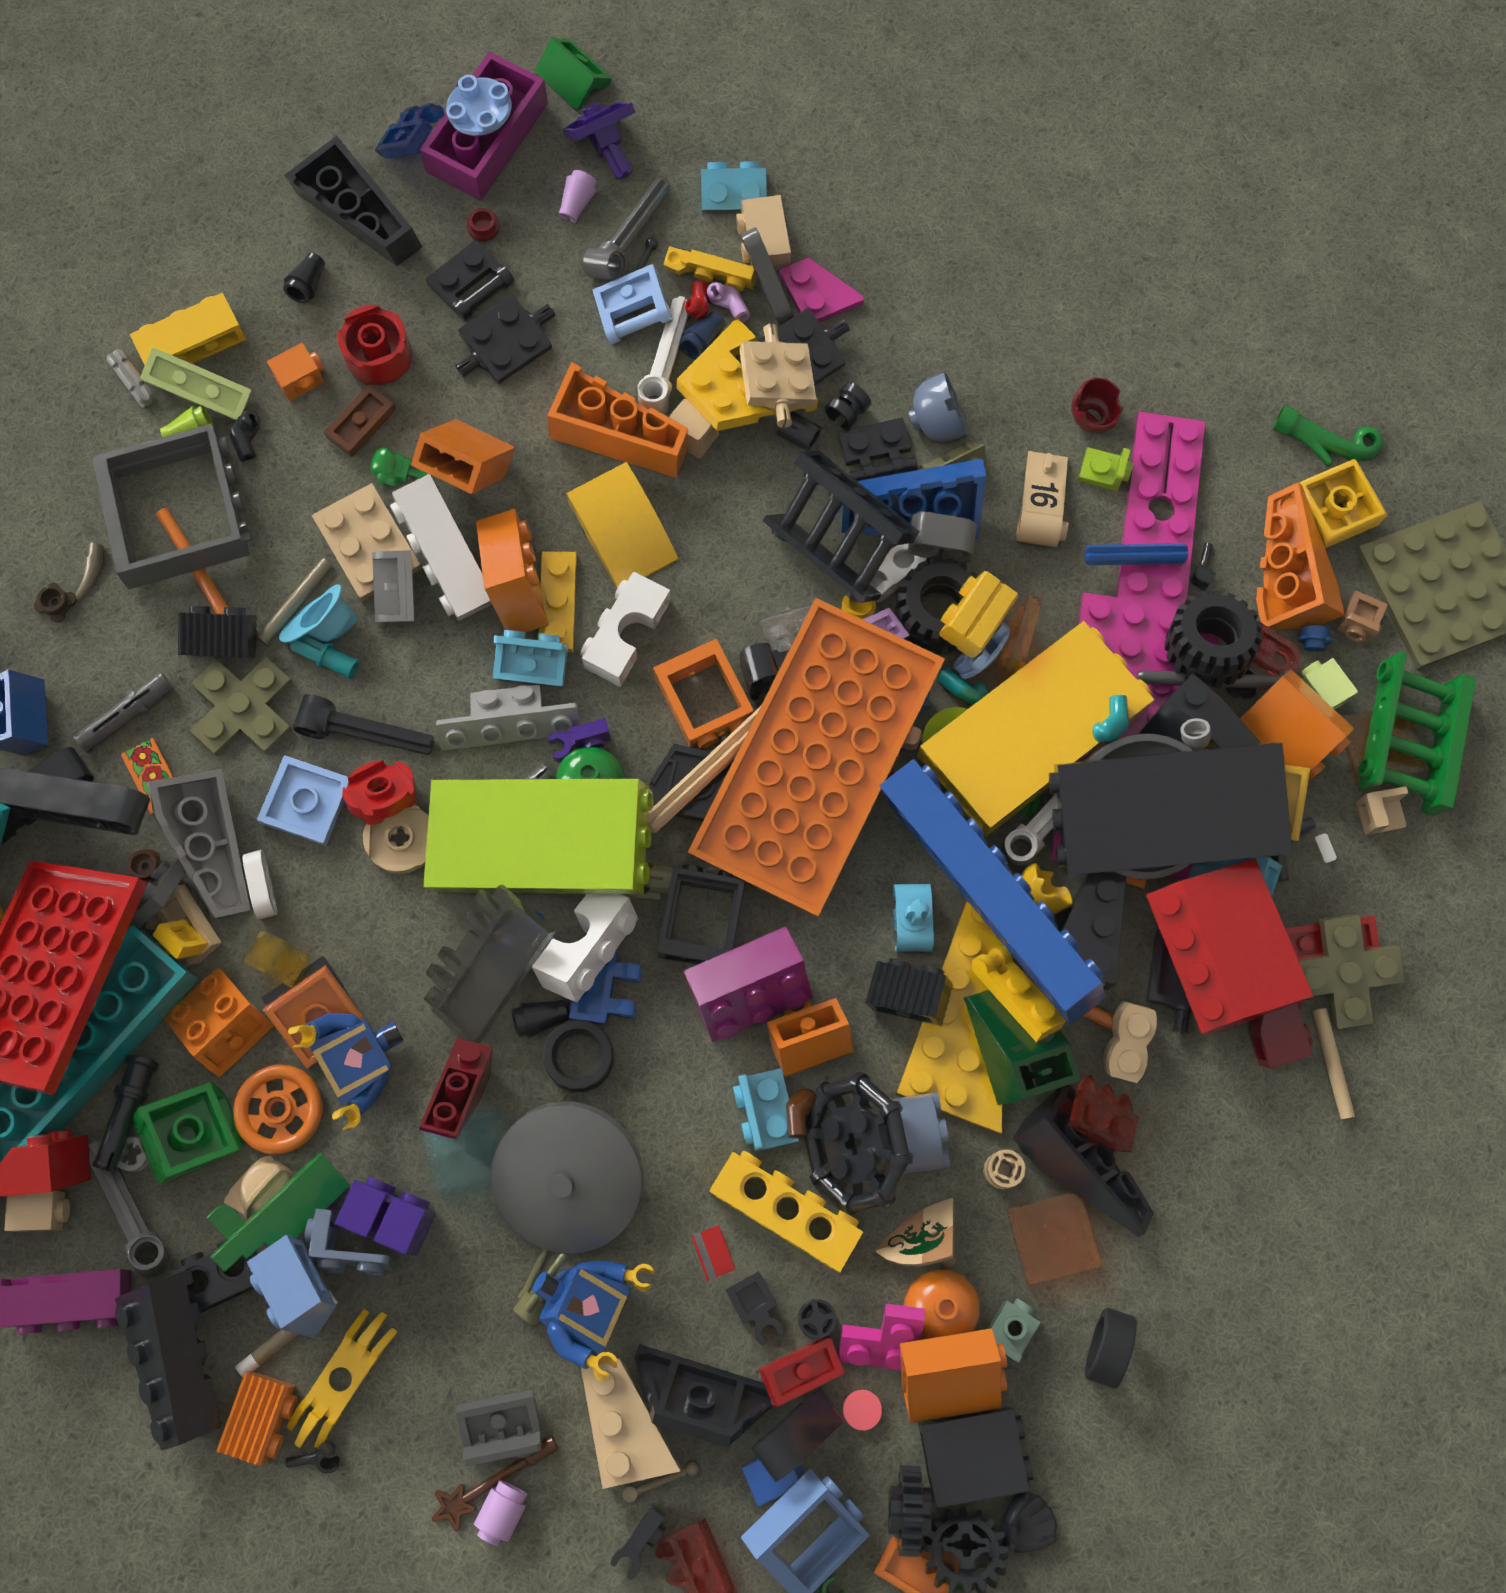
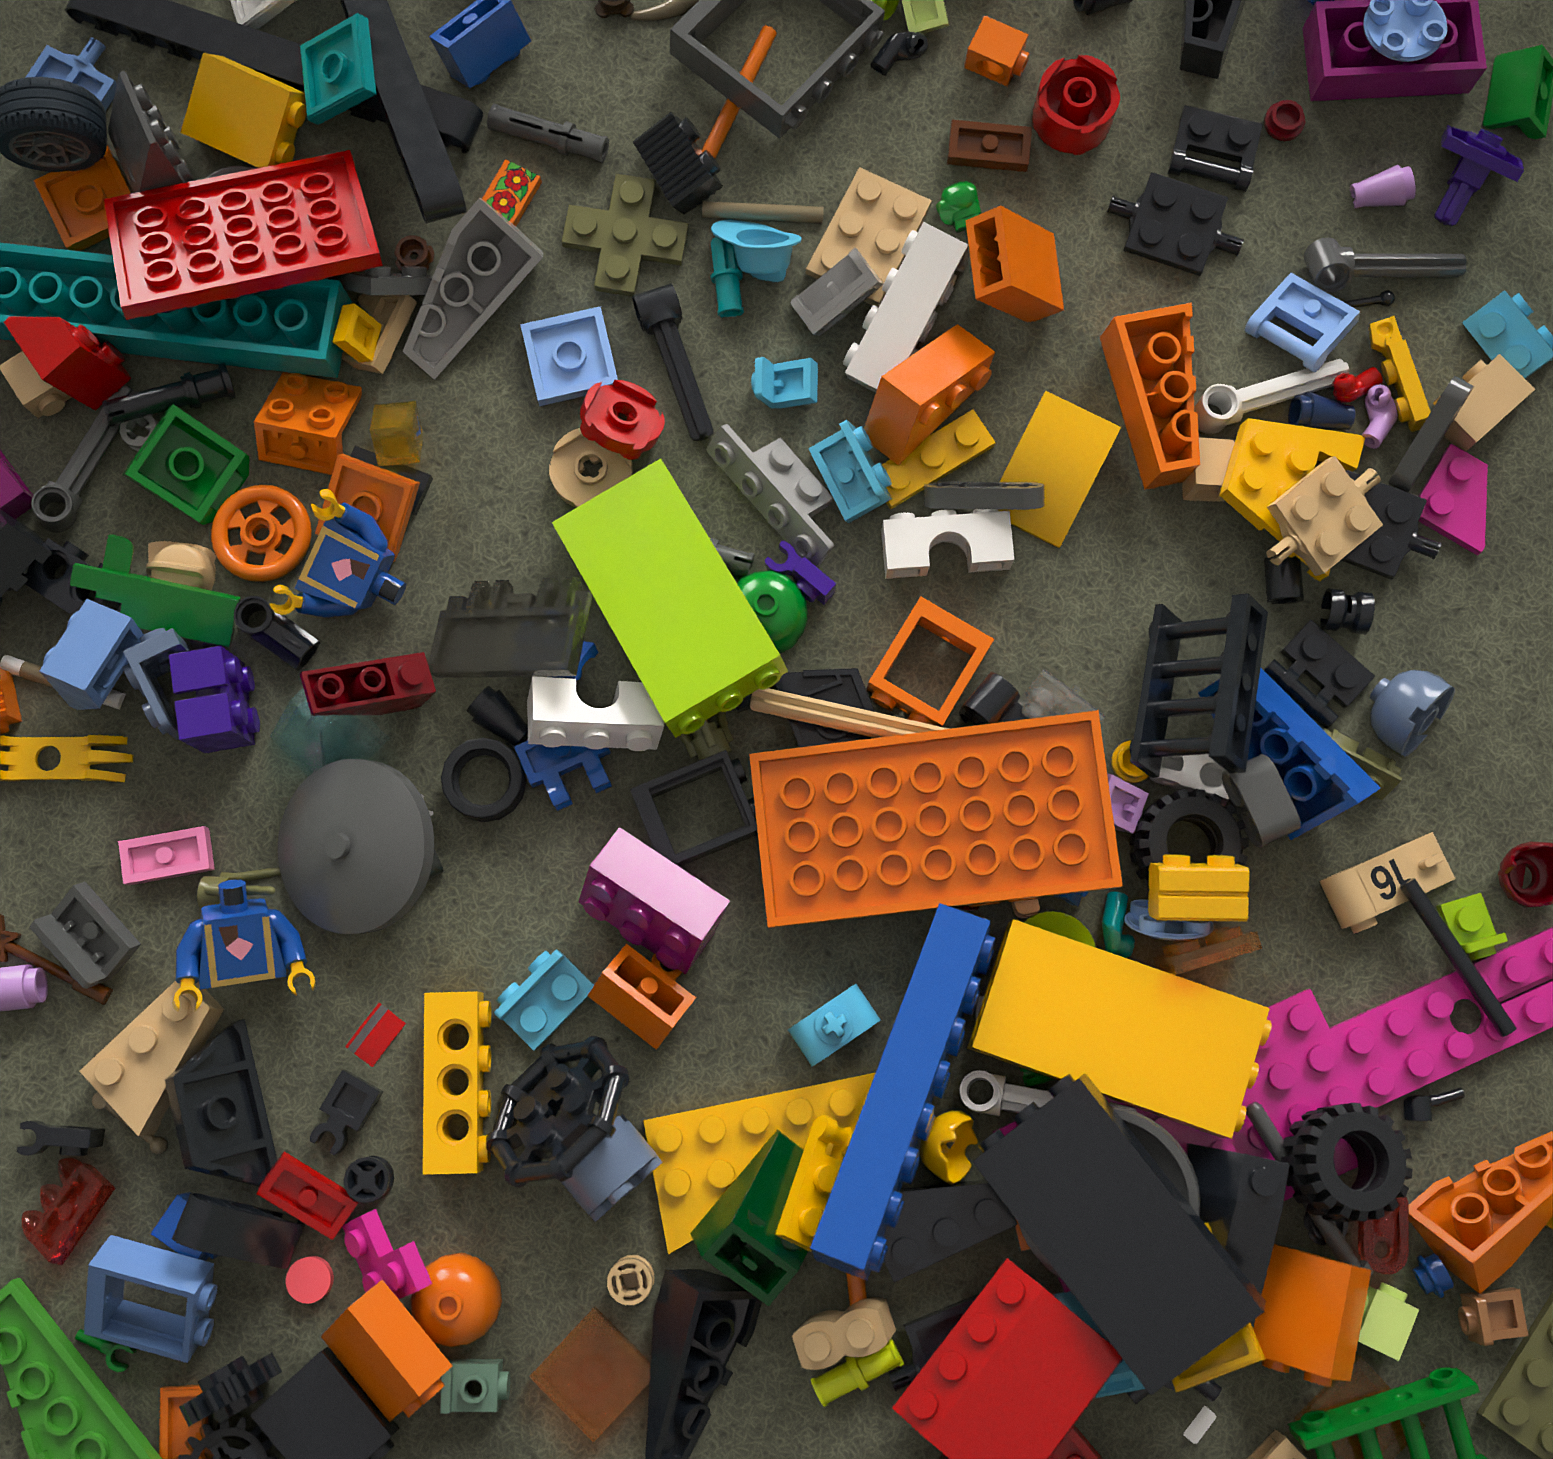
camera: 60 degrees right, 5 degrees up
white beam [243,850,278,920] -> none
reddish brown arm [786,1088,817,1139] -> none
black brick [865,958,953,1026] -> none
shield [875,1198,957,1268] -> none
clear red plate [1068,1075,1139,1152] -> none
blue axle [1084,543,1188,565] -> none
teal arm [1093,695,1129,743] -> none
light grey hinge [1181,718,1211,750] -> none
none -> bright pink plate [118,826,215,885]
none -> black piece [234,596,320,671]
none -> medium azure bracket [751,357,818,408]
none -> neon yellow pin [811,1338,904,1407]
none -> dark grey beam [924,481,1045,510]
none -> black bar [1400,878,1517,1037]

